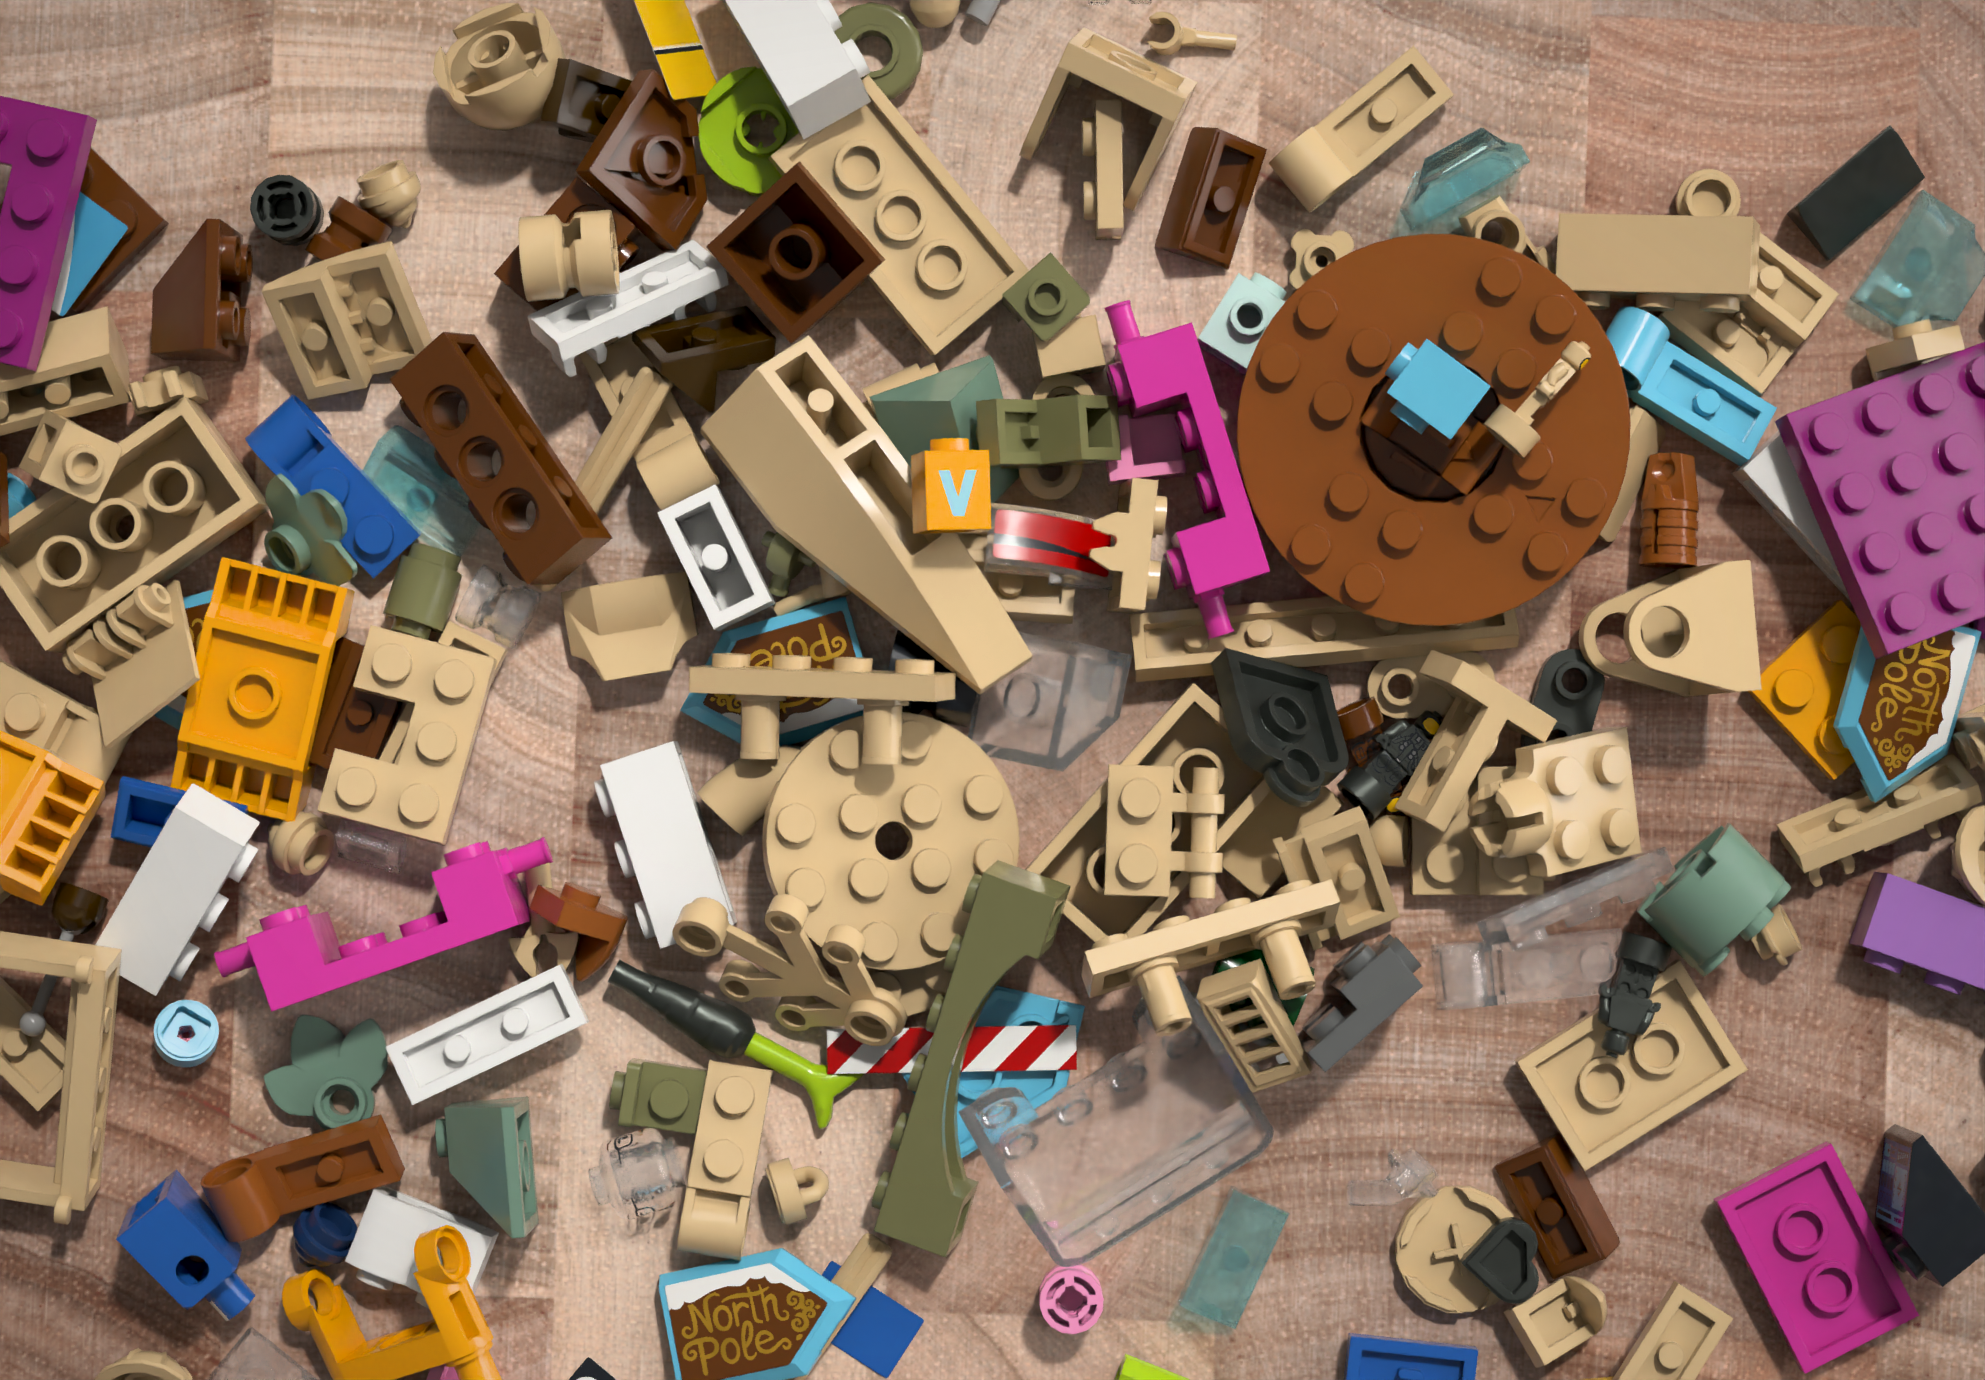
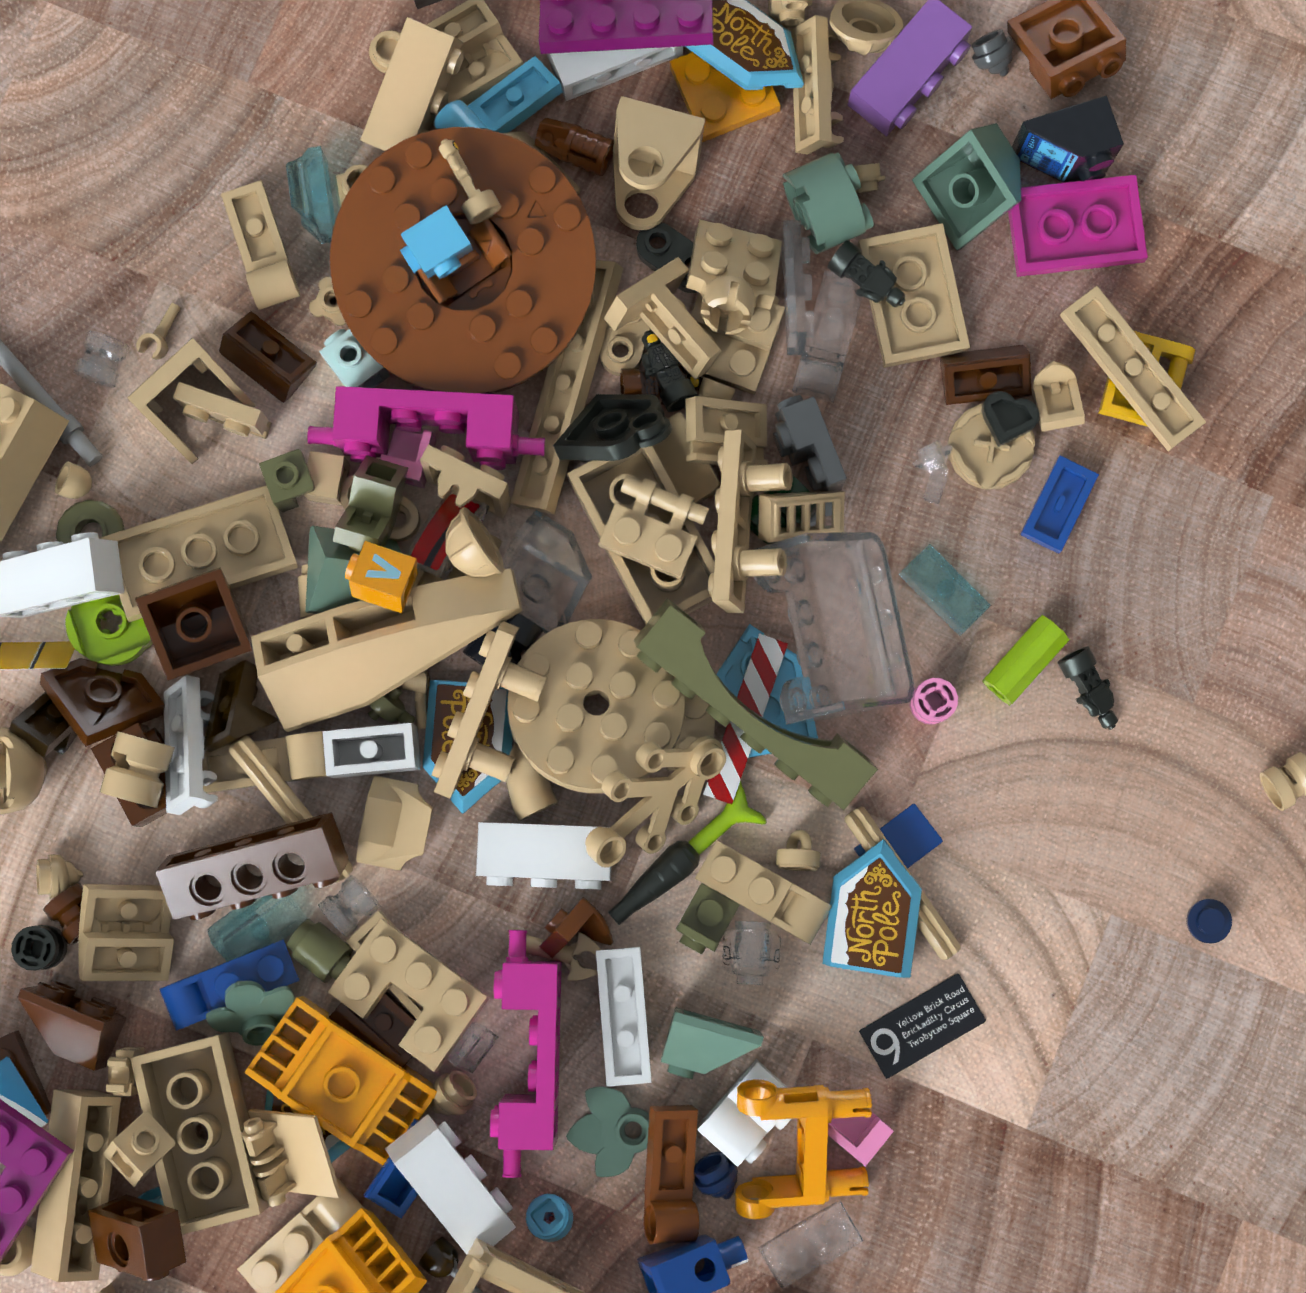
camera: 65 degrees left, 5 degrees down
none -> tan piece [445,507,504,577]
none -> sand green slope [912,123,1021,250]

